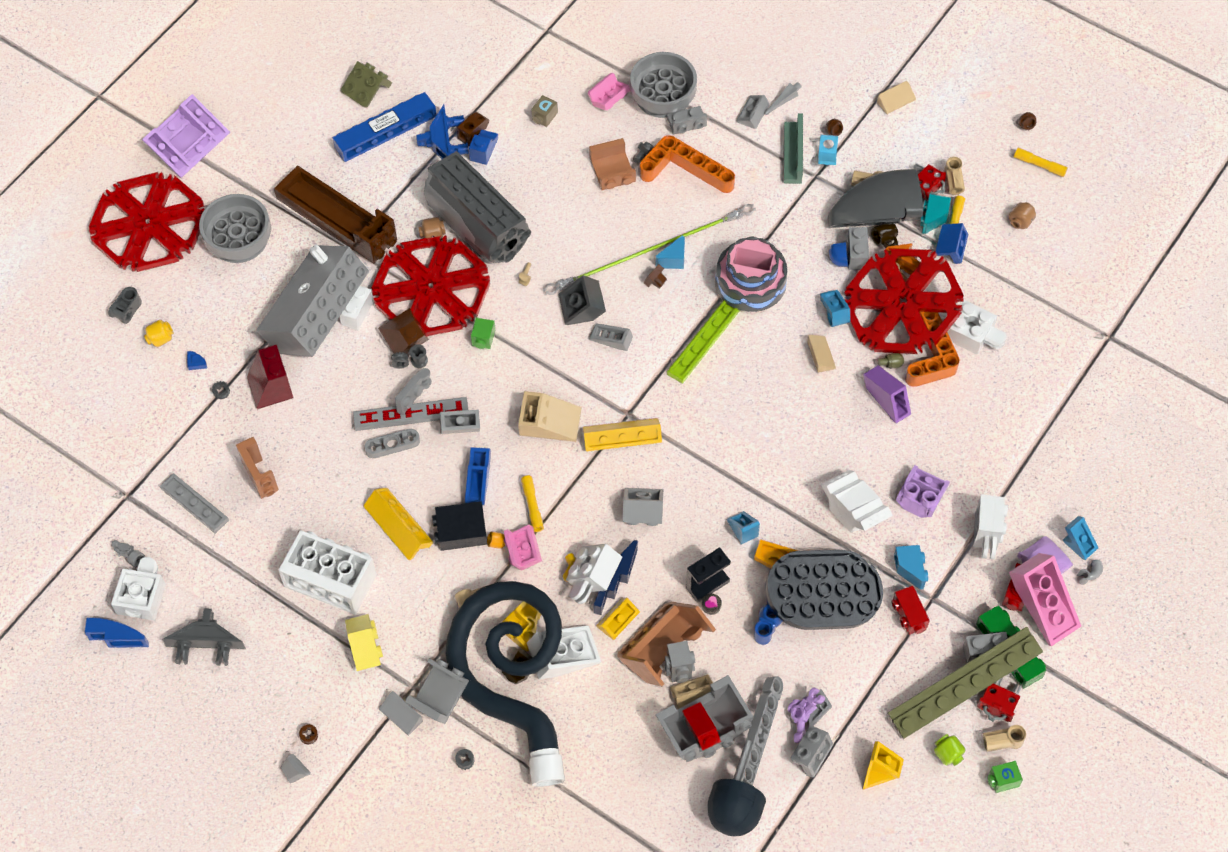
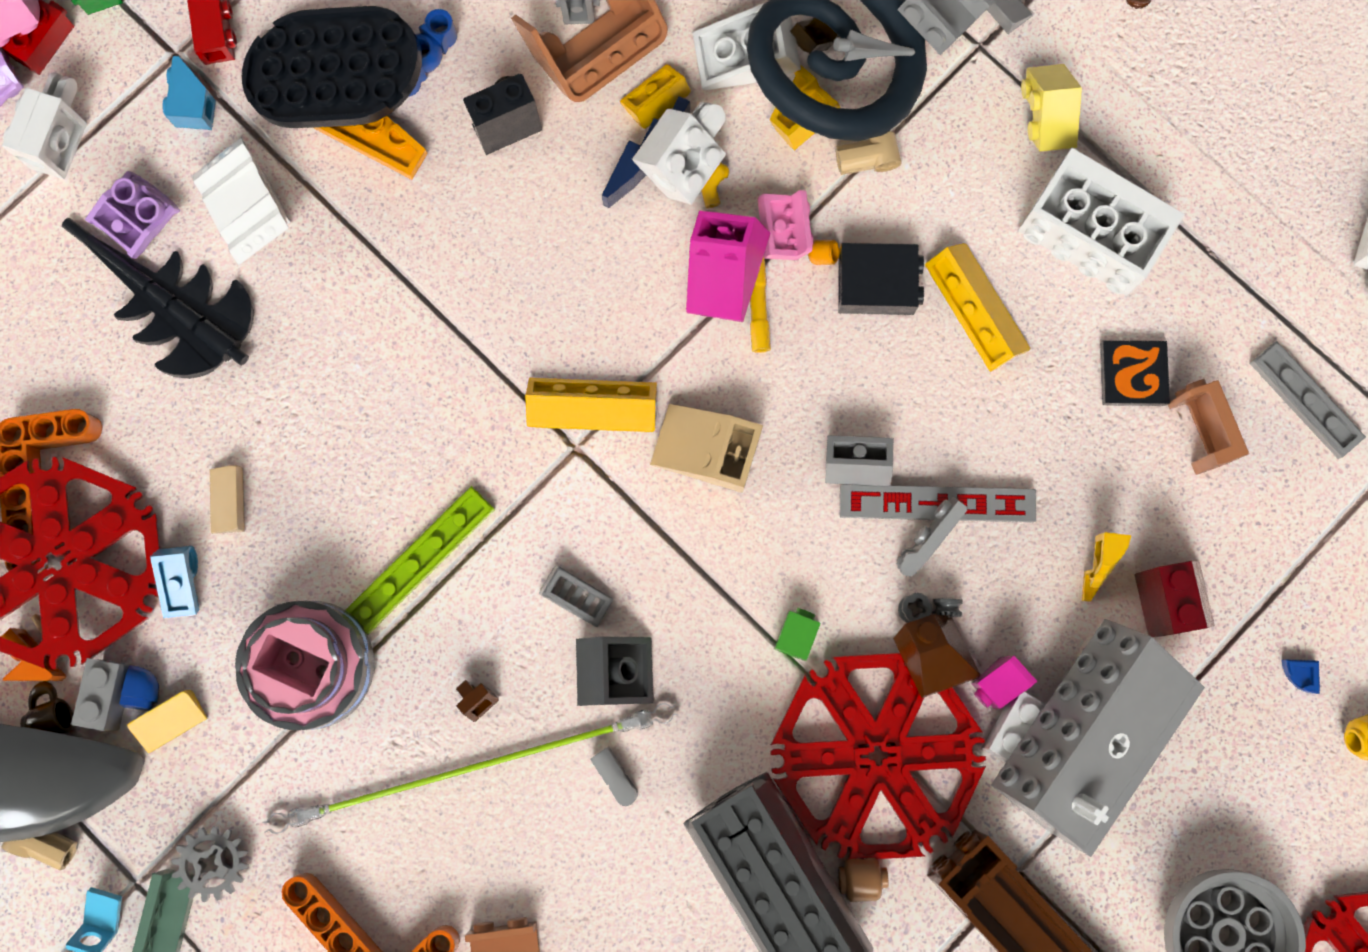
camera: 170 degrees left, 20 degrees up
dark grey connector [162,608,246,666] -> none
dark grey bush [212,381,230,399] -> none
light grey beam [364,429,420,458] -> none
blue slope [465,447,491,505] -> none
tan hand [519,262,531,286] -> none
light grey slope [623,488,664,526] -> none
dark azure slope [655,235,685,269] -> none
dark azure slope [727,511,760,545] -> none
medium lavender slope [863,365,911,423] -> none
olive cylinder [878,353,904,369] -> none
none -> black animal [62,218,254,379]
none -> yellow slope [127,690,208,753]
none -> light grey gear [171,826,249,902]
none -> light grey bar [590,746,638,806]
none -> dark pink slope [686,210,770,322]
none -> light grey piece [833,30,915,61]
none -> dark pink slope [971,655,1037,709]
none -> yellow slope [1082,532,1131,602]
none -> black tile [1100,340,1170,406]

